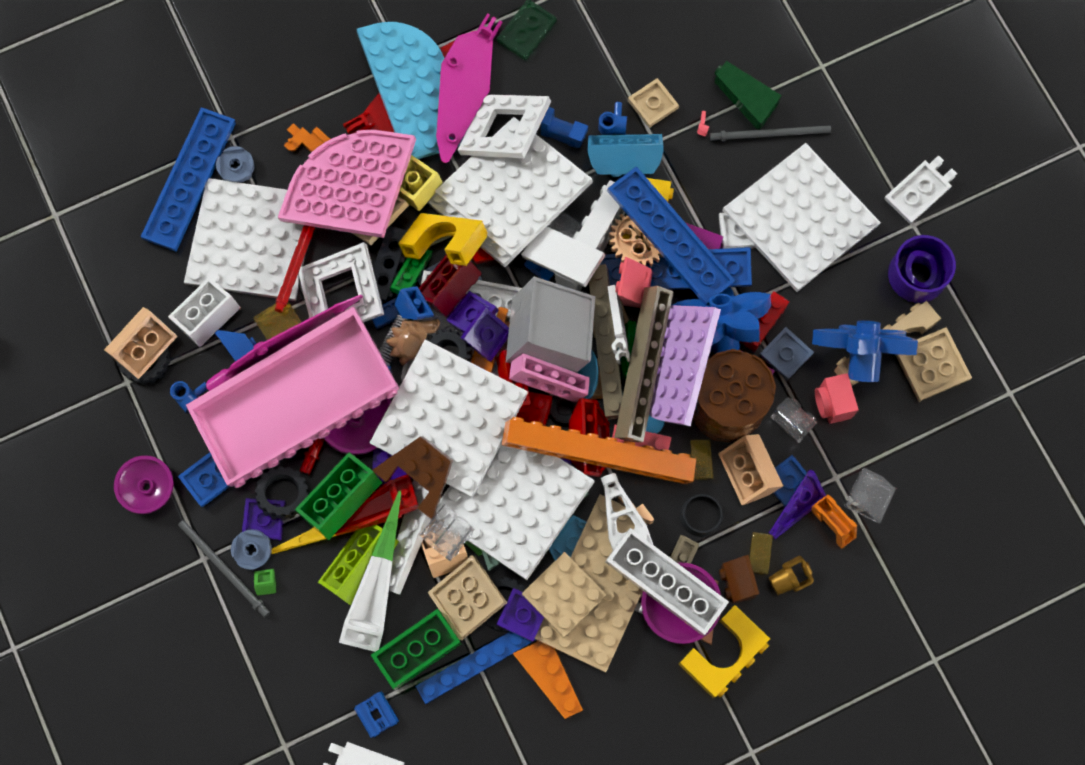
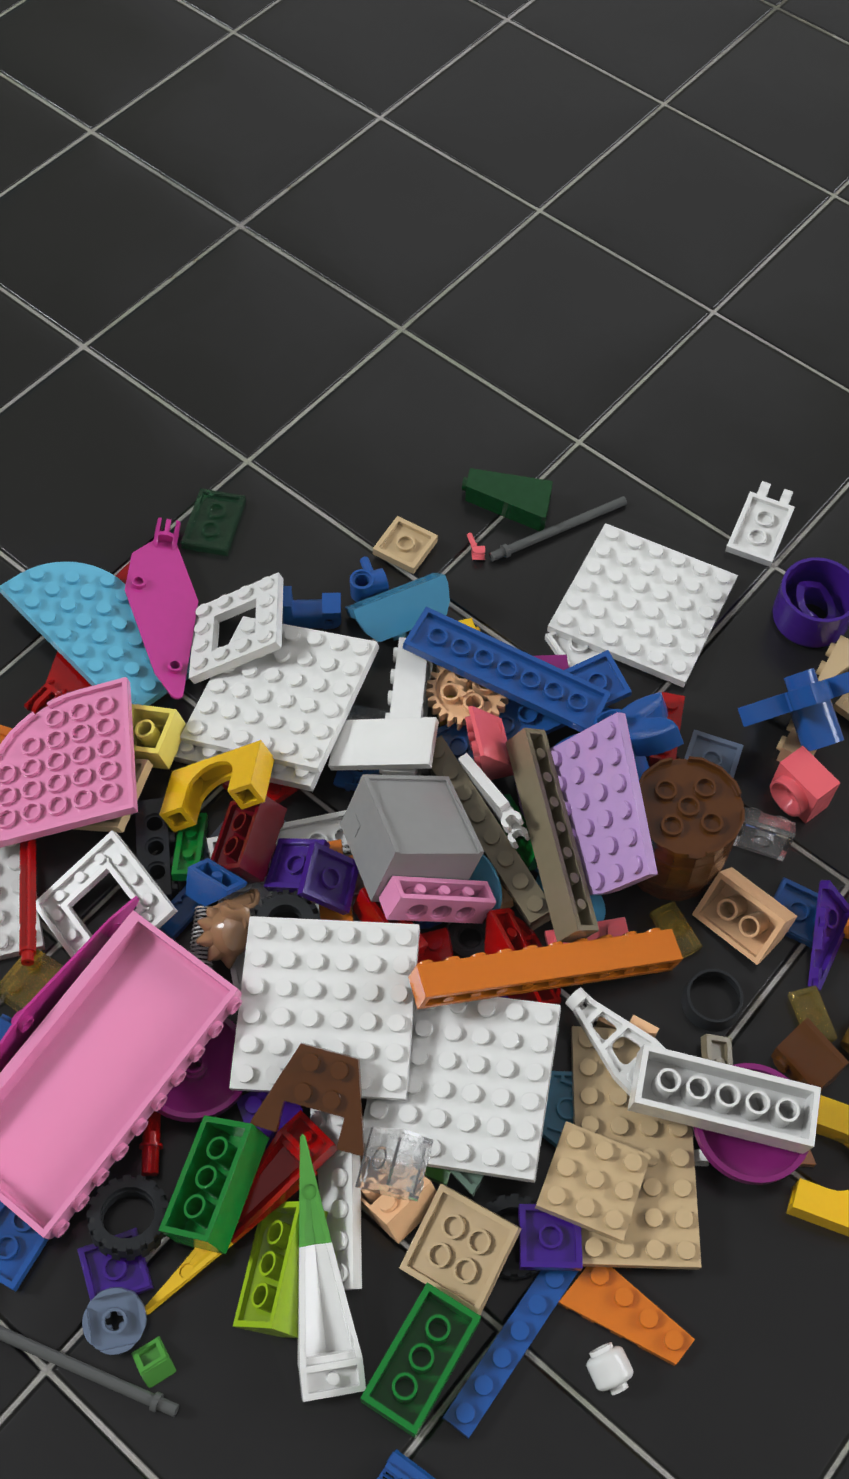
camera: 25 degrees left, 15 degrees down
none -> white head [586,1342,634,1395]

